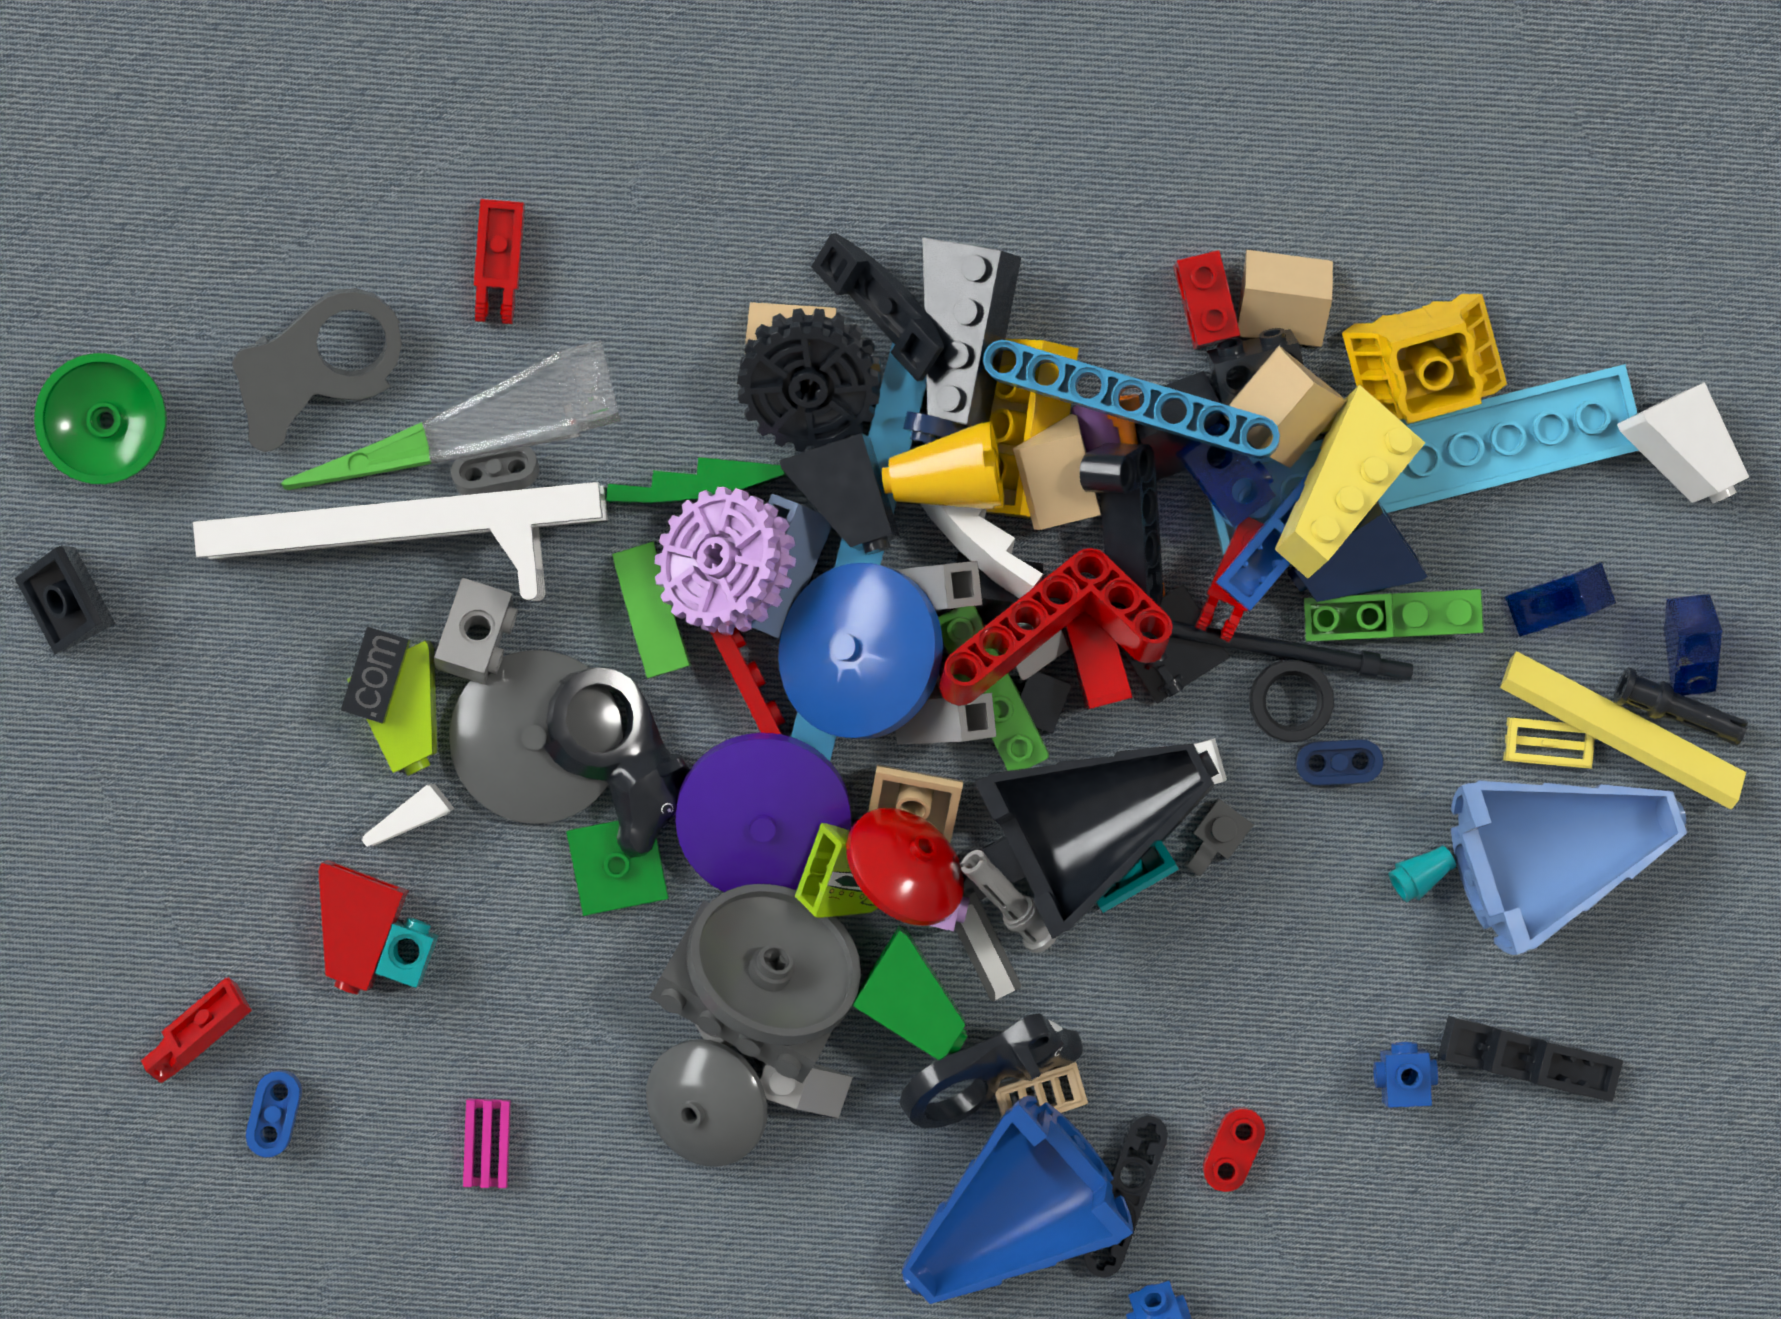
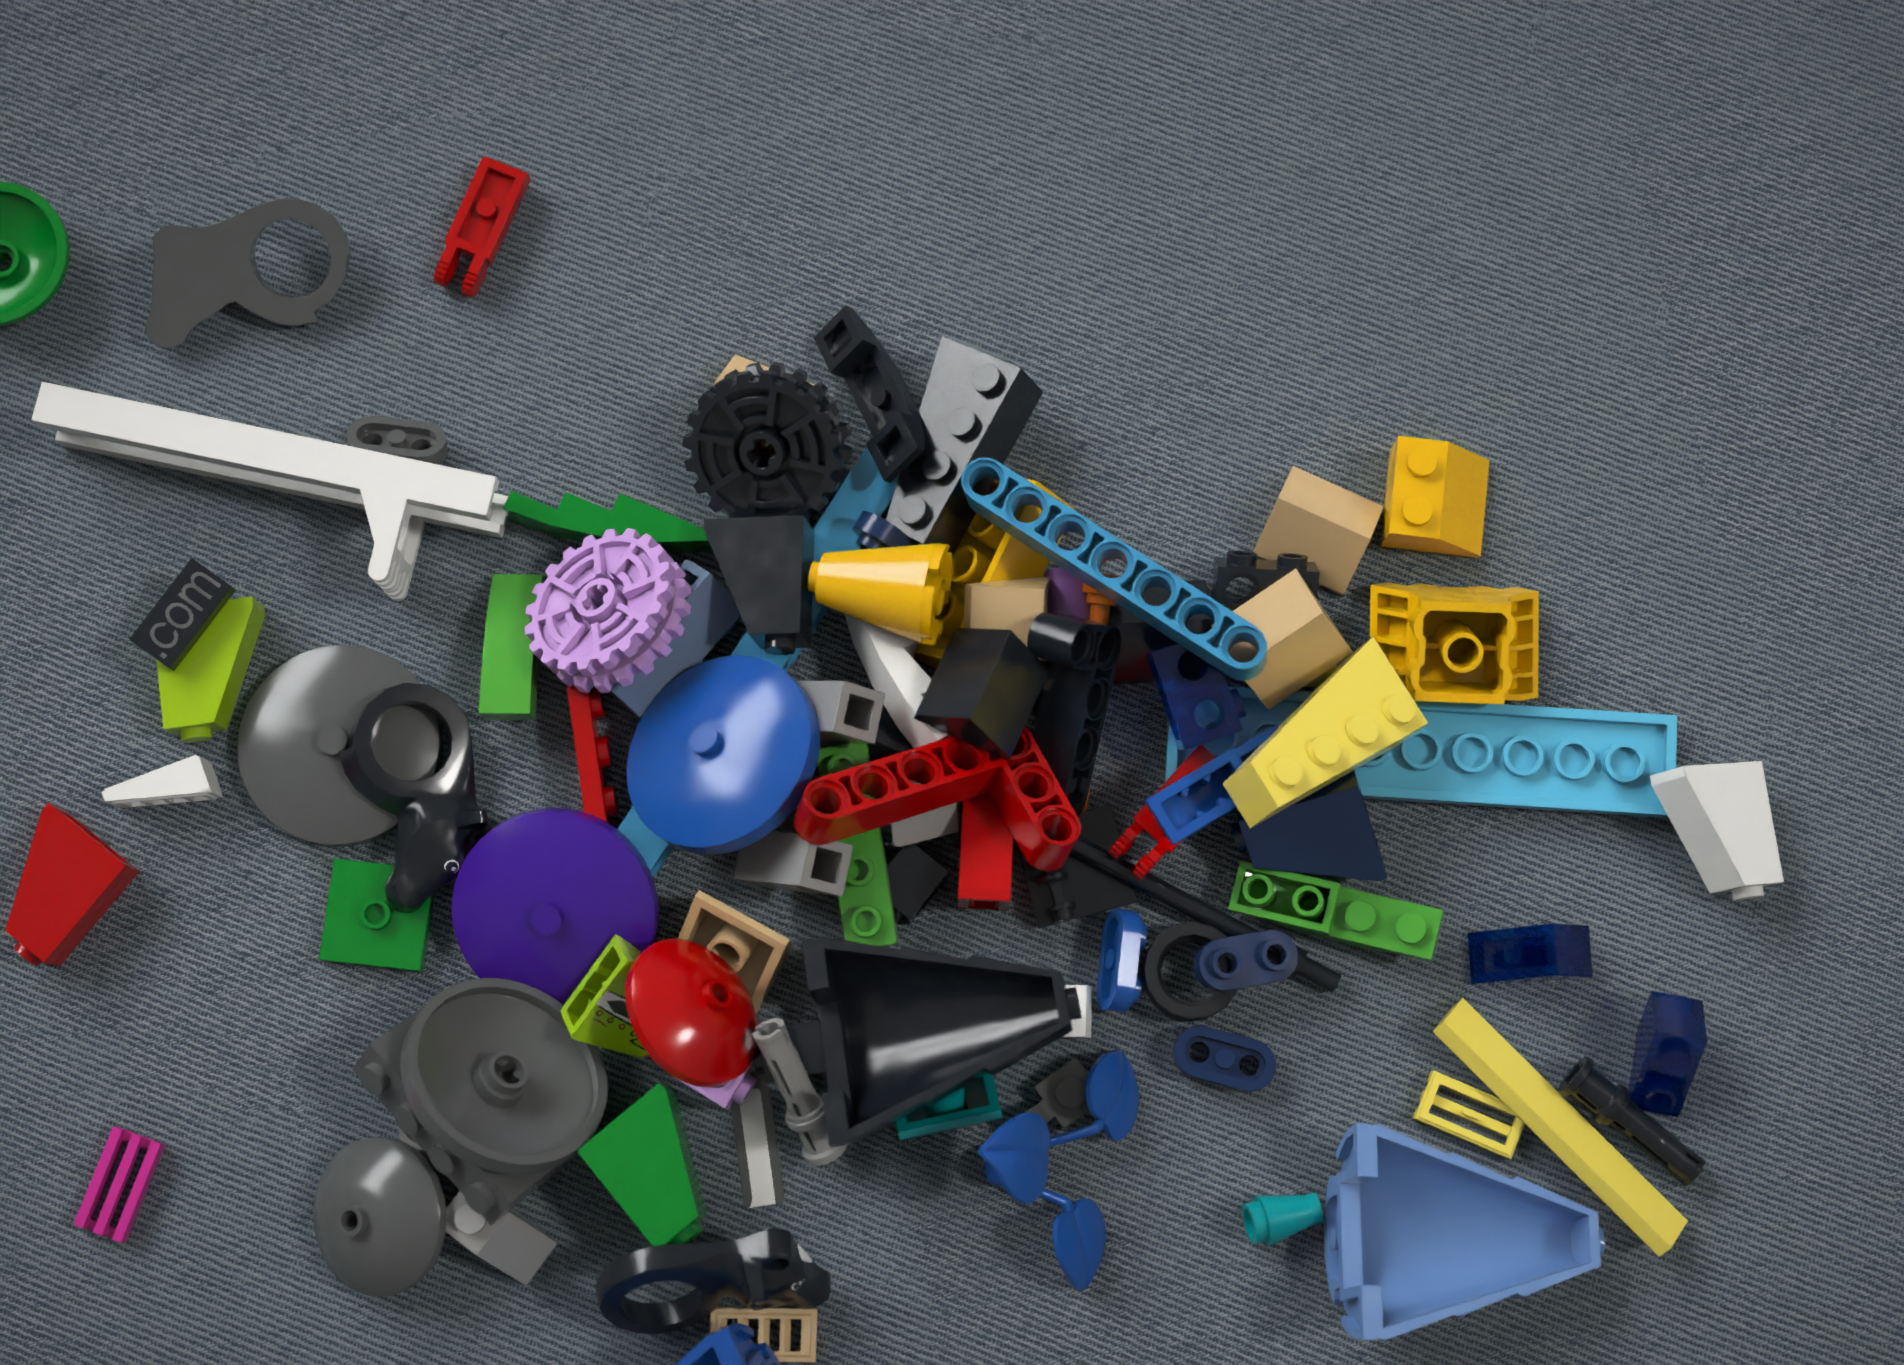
camera: 15 degrees right, 10 degrees down
clear plate [281,340,621,490] -> none
teal brick [375,917,439,988] -> none
light grey brick [434,578,518,684] -> none
red brick [1173,250,1240,350] -> none
none -> black slope [914,628,1050,761]
none -> blue plant [978,1049,1139,1292]
none -> blue plate [1096,908,1147,1013]
none -> dark blue plate [1194,930,1298,992]
none -> yellow slope [1380,436,1490,558]

